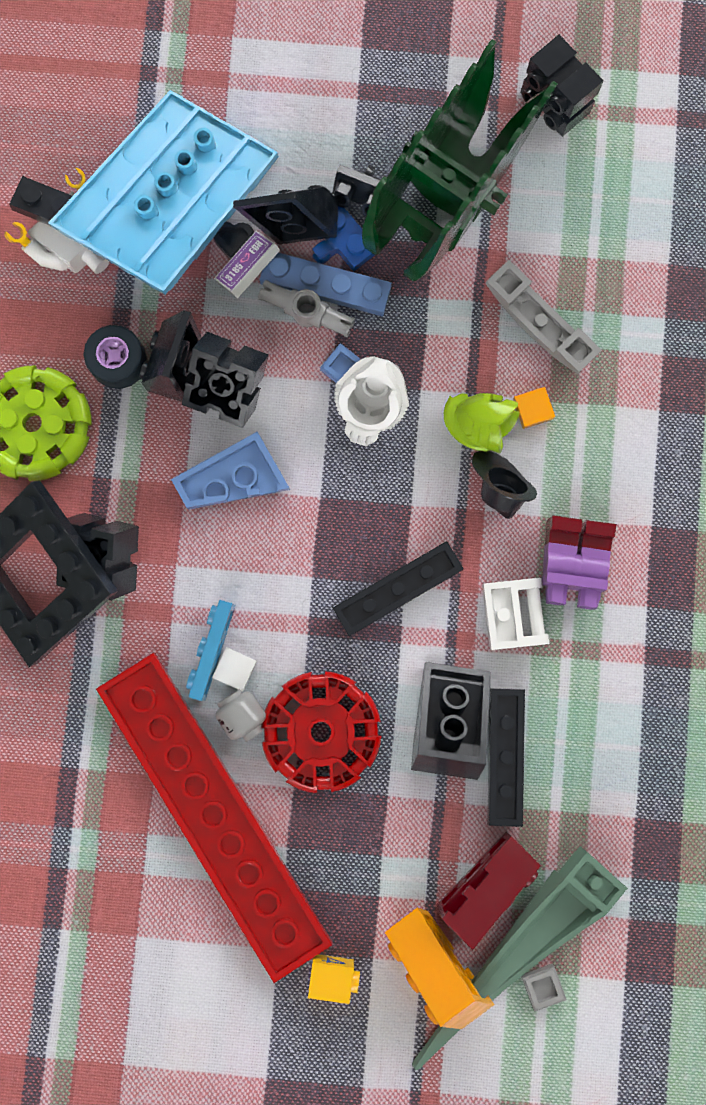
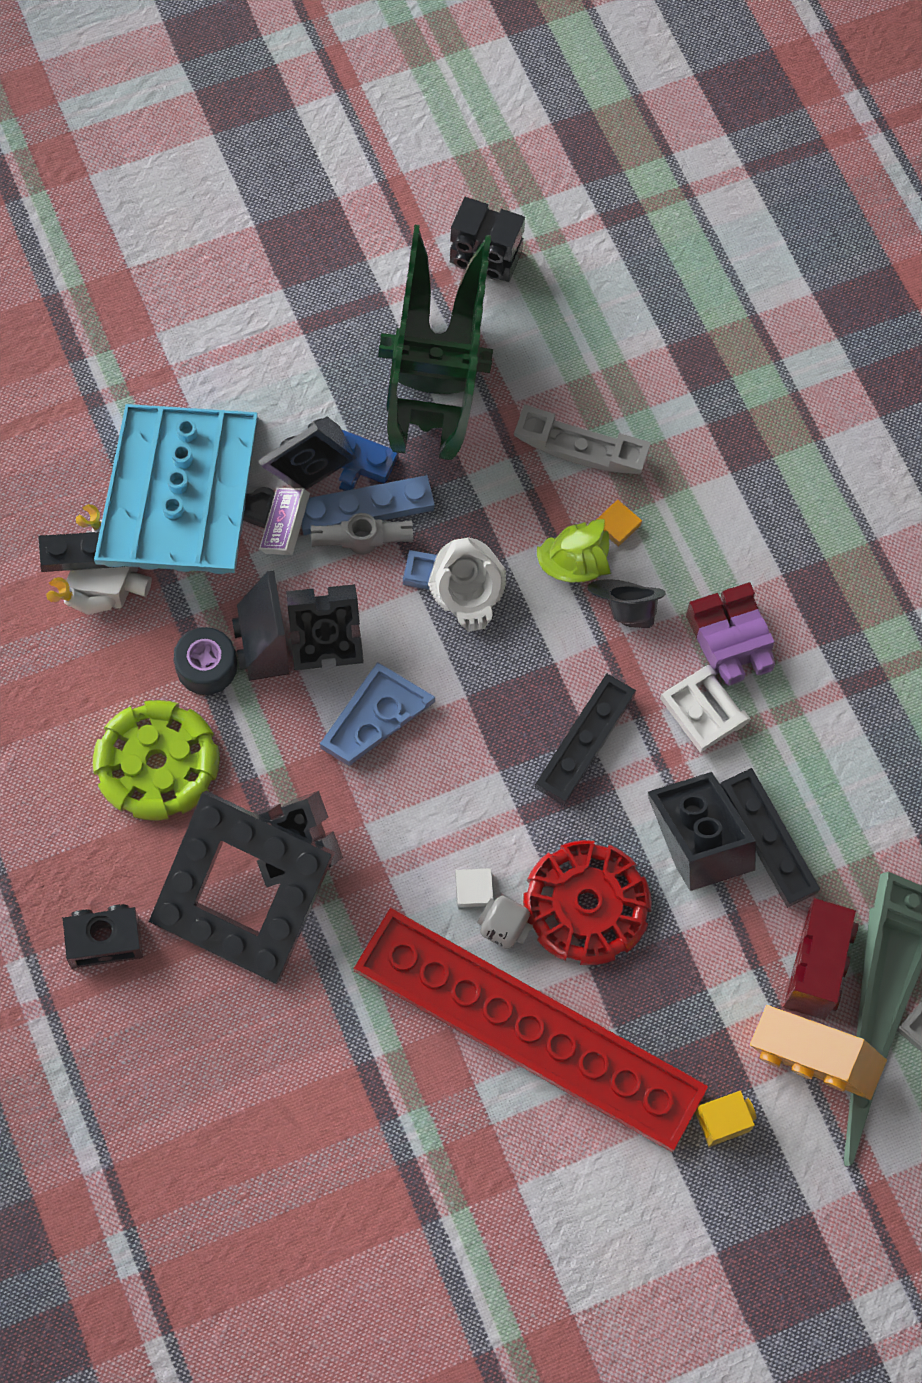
camera: 30 degrees left, 15 degrees down
dark azure plate [186,600,236,701] -> none
black hips [332,165,381,217] -> none

